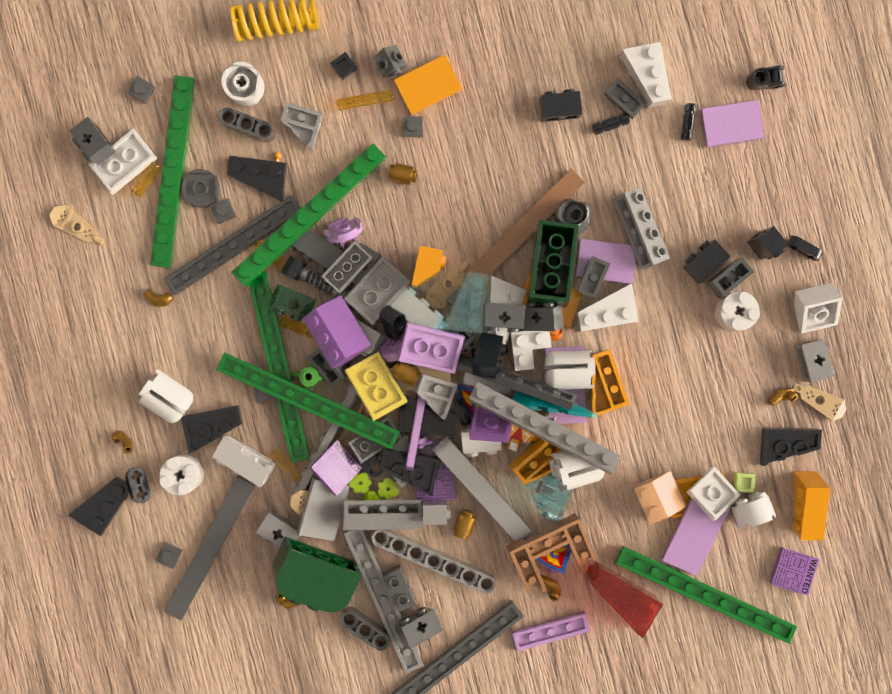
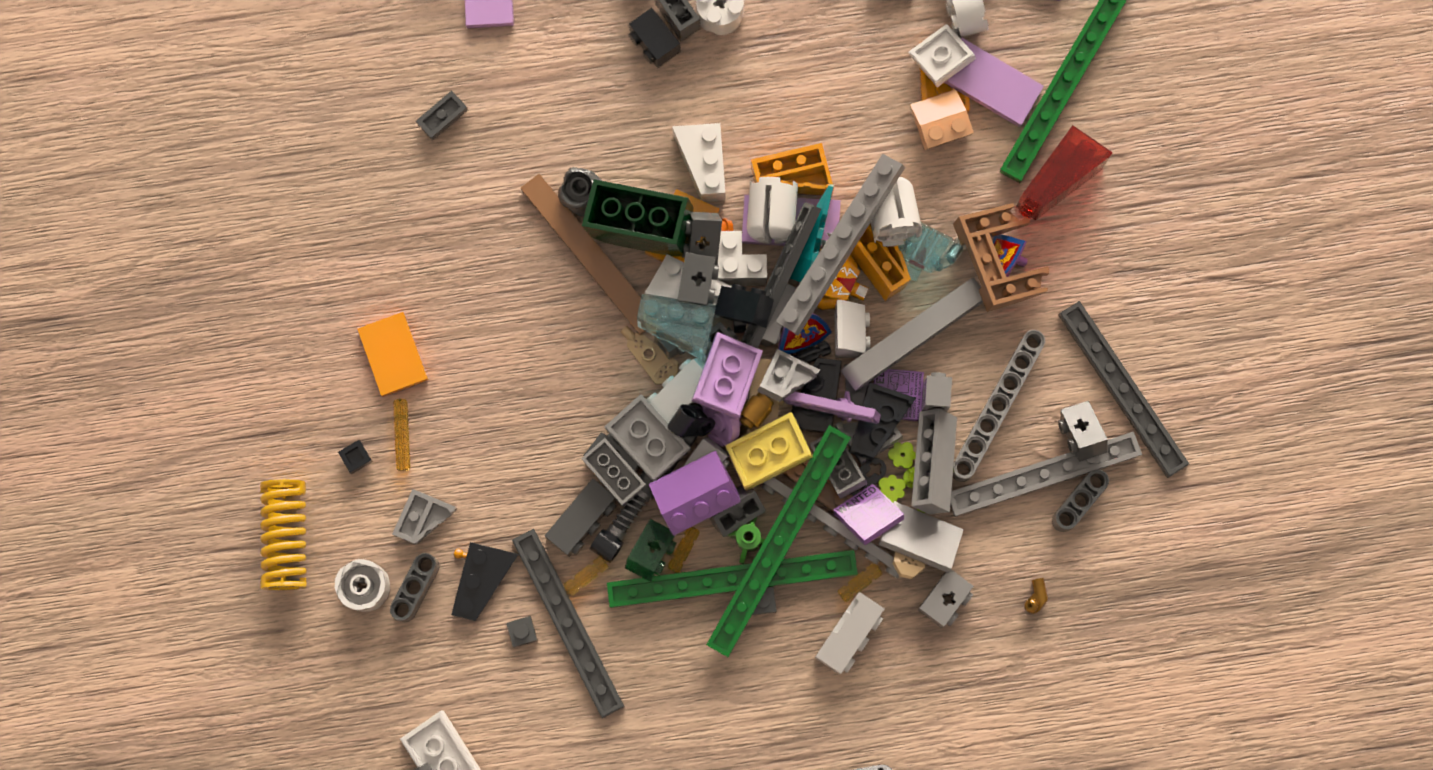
camera: 85 degrees left, 10 degrees down
dark grey plate [128,76,156,104] -> none
clear yellow axle [132,162,161,197] -> none
white cylinder [135,369,193,423] -> none
pearl gold arm [143,289,173,307] -> none
green plate [150,75,195,268] -> none
dark grey plate [155,542,183,569] -> none
white brick [160,454,204,495] -> none
dark grey tile [164,476,255,620] -> none
dark grey tile [181,169,221,208] -> none
black wing [181,405,243,454] -> none
green plate [231,144,386,288] -> none
dark green brick [272,536,362,613] -> none
lavender tile [324,217,363,252] -> none
dark grey brick [373,45,407,78] -> none
dark grey brick [382,564,416,612] -> none
pearl gold brick [388,163,417,185] -> none
dark grey plate [403,116,423,137] -> none
light orange slope [412,246,446,289] -> none
pearl gold brick [453,509,477,540] -> none
medium lavender tile [469,408,512,443] -> none
lavender tile [511,611,590,651] -> none
black brick [540,89,582,122] -> none
pearl gold arm [541,574,561,601] -> none
lavender tile [575,239,636,284] -> none
dark grey plate [576,256,610,299] -> none
black axle [592,113,630,135] -> none
light grey brick [613,188,670,270] -> none
white wedge [619,42,672,108] -> none
black axle [681,103,696,141] -> none
yellowish green tile [734,472,755,493] -> none

